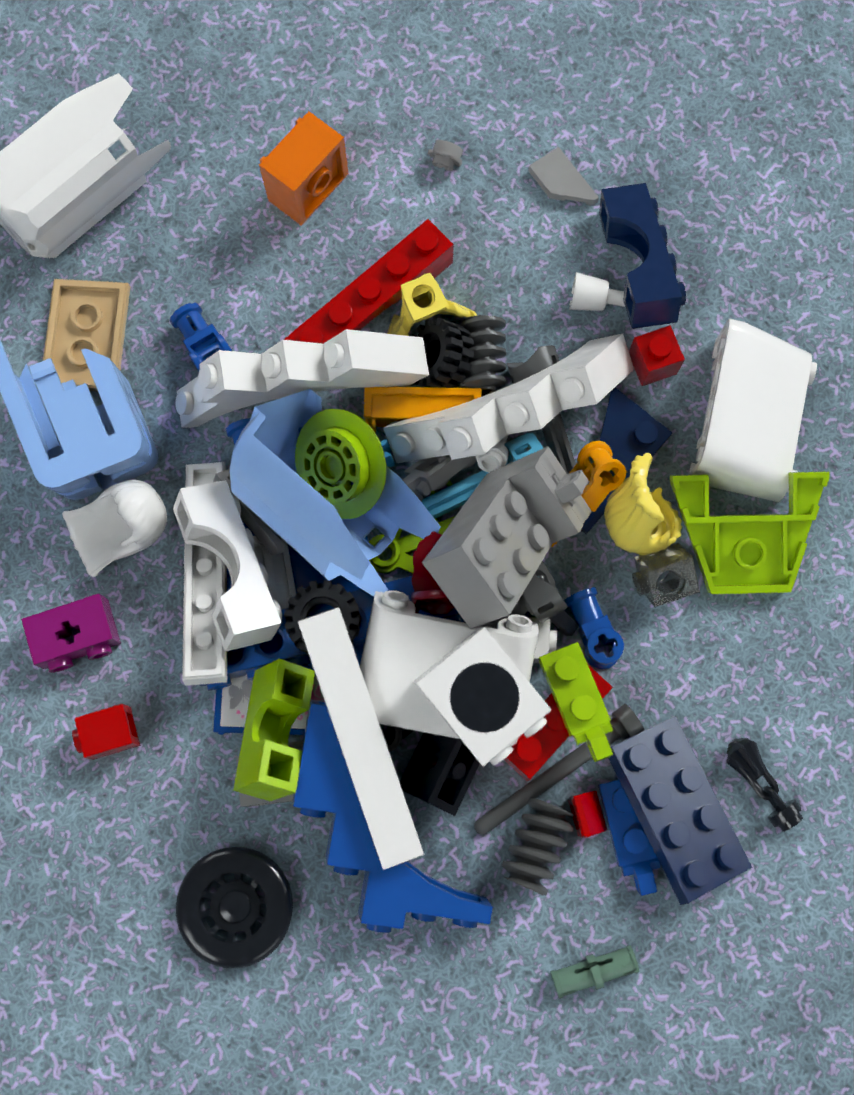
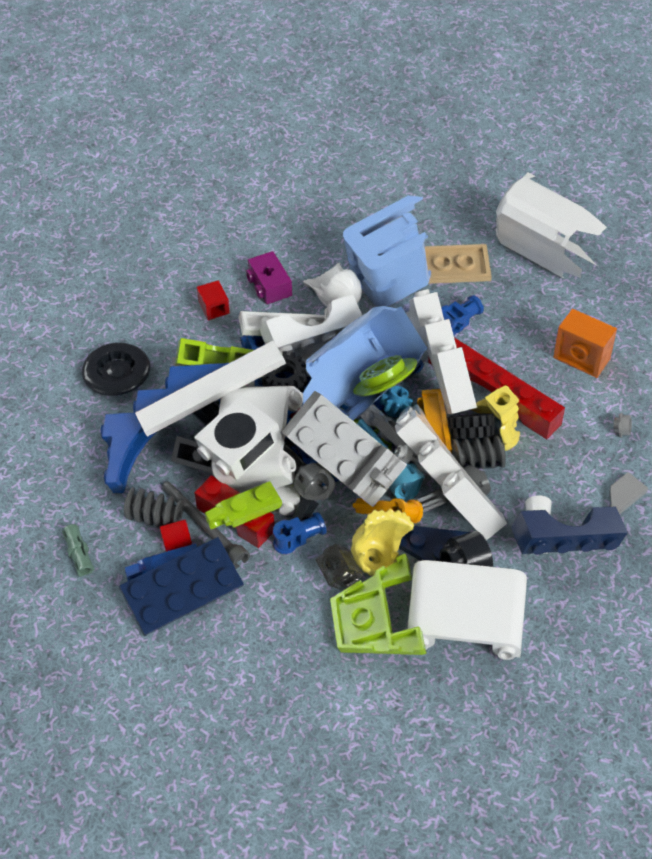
camera: 85 degrees right, 25 degrees down
red brick [629,325,685,386] -> none
black piece [726,738,803,832] -> none
none -> black piece [439,531,493,567]

